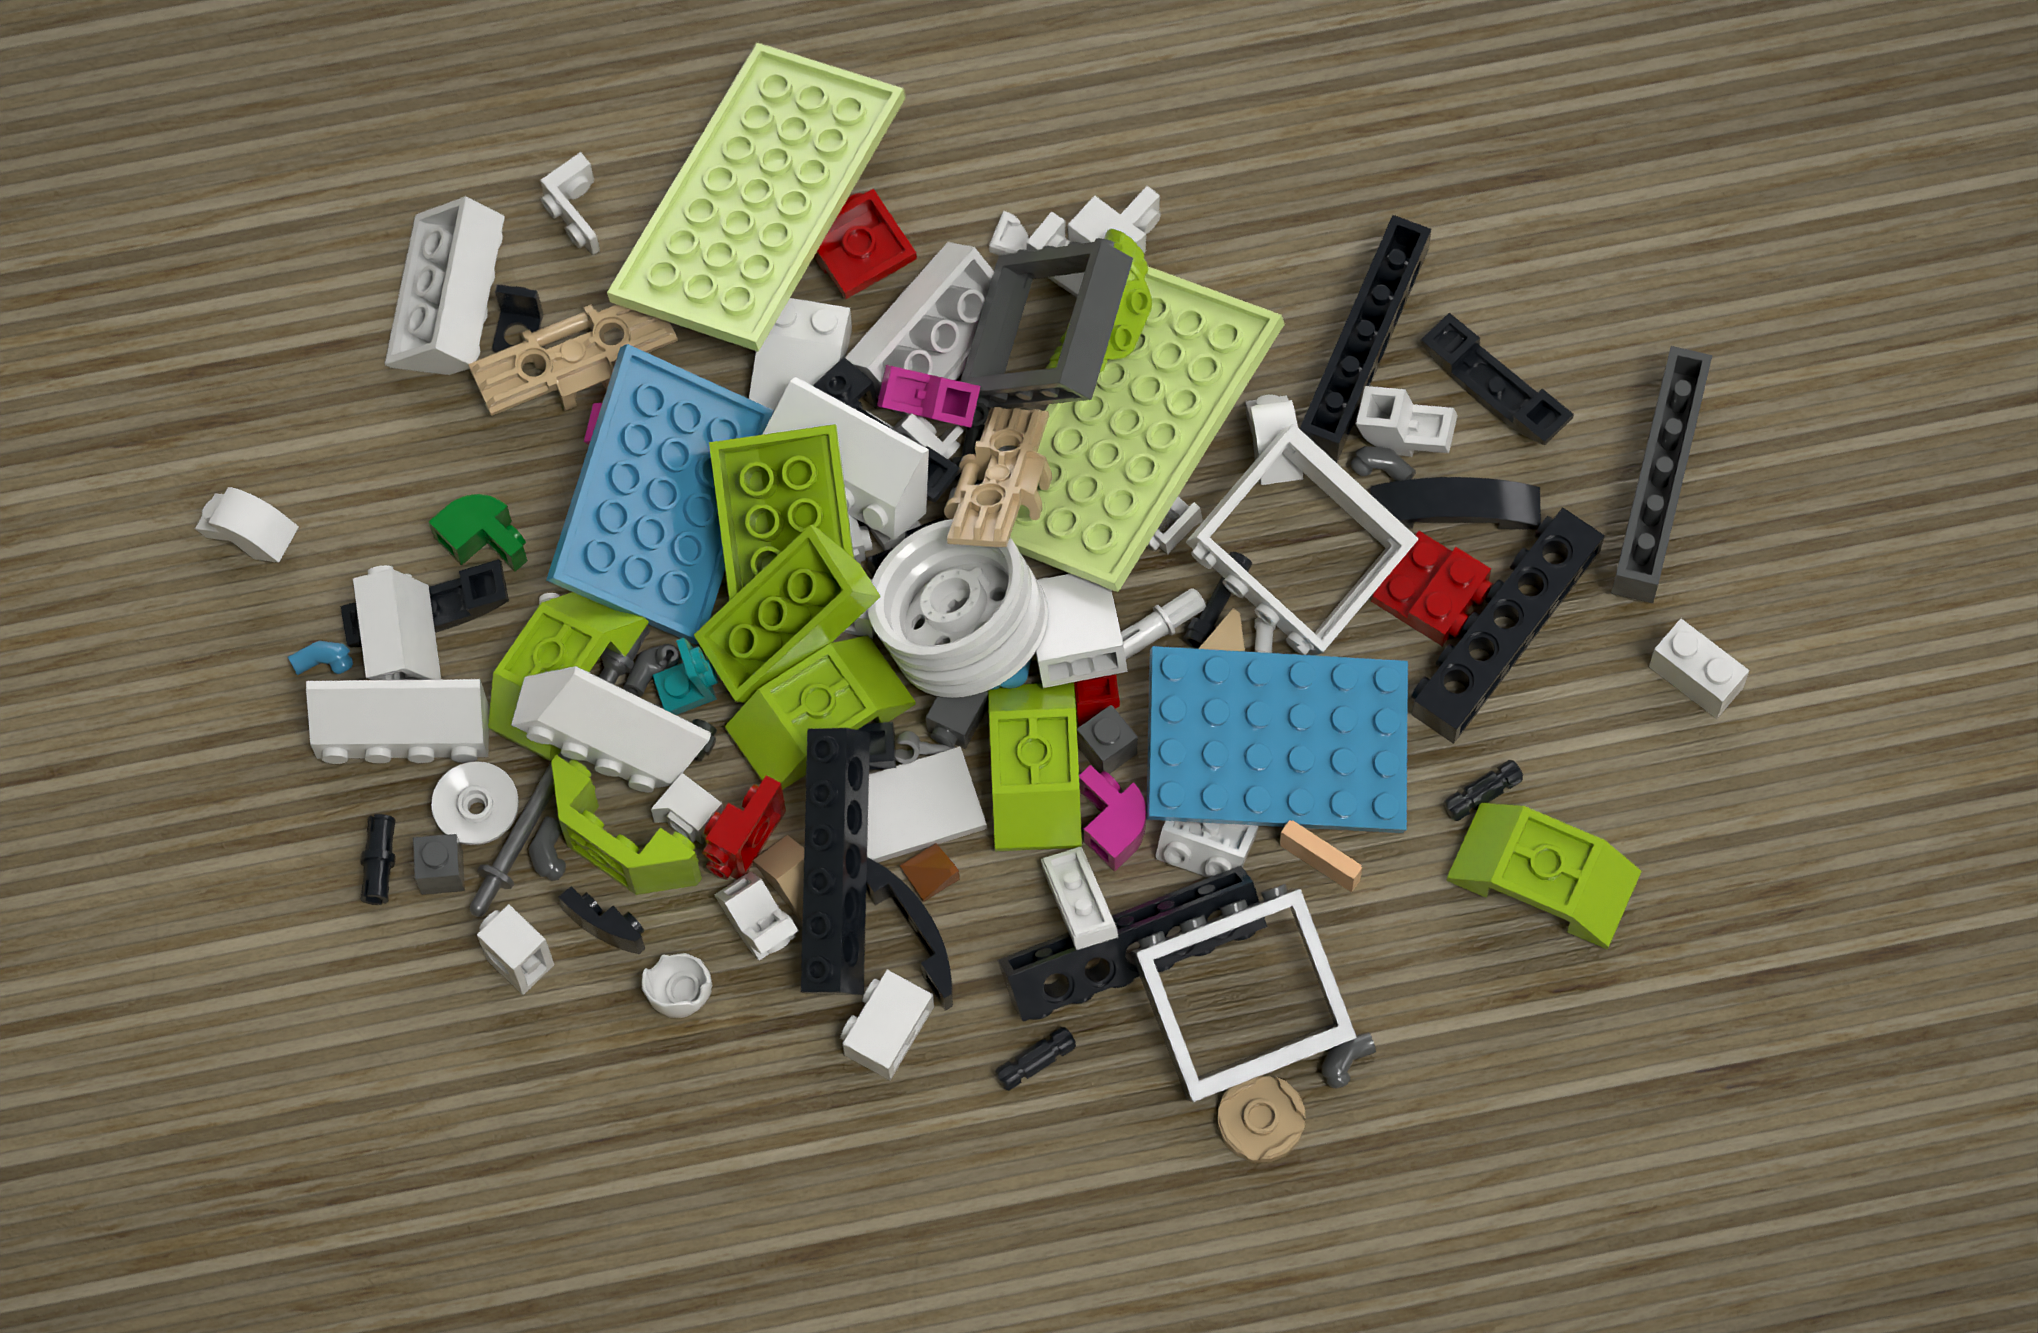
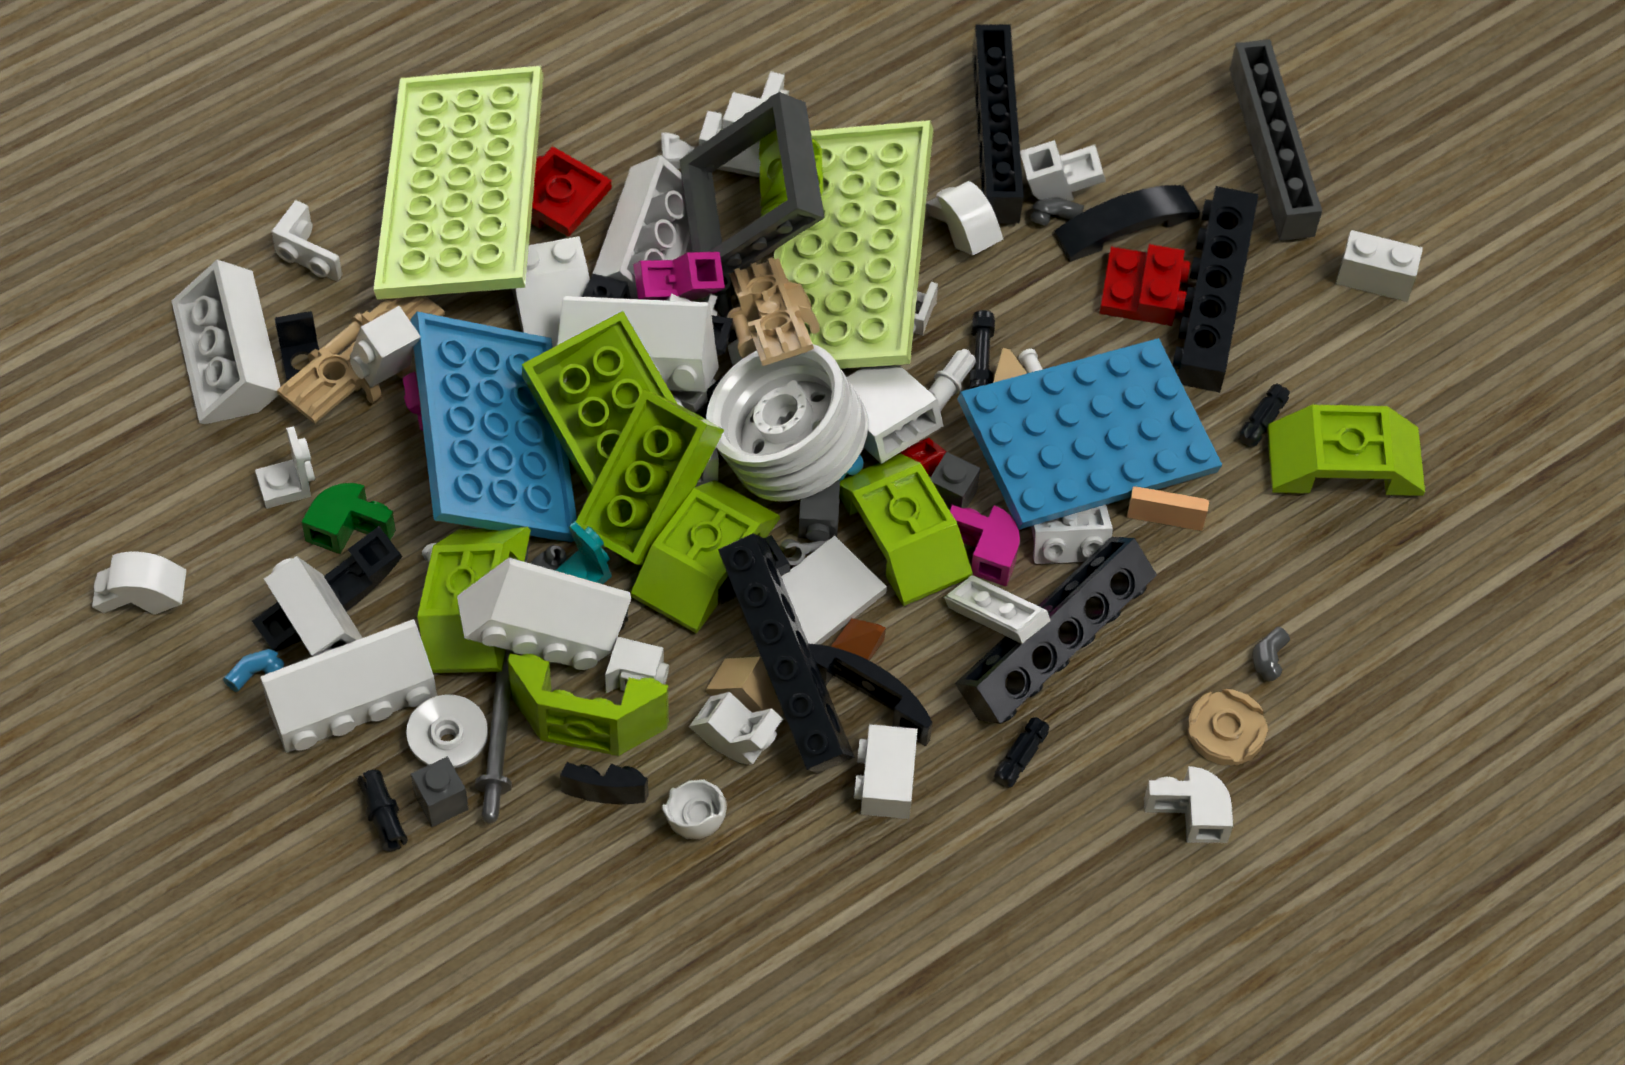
camera: 30 degrees left, 10 degrees down
white brick [477,904,554,995] -> none
dark grey arm [529,816,566,881] -> none
red plate [702,775,786,880] -> none
window [1130,883,1357,1102] -> none
white window [1186,424,1418,656] -> none
black slope [1421,312,1574,445] -> none
none -> white bracket [255,426,315,509]
none -> white brick [350,306,421,388]
none -> white brick [1144,766,1233,843]

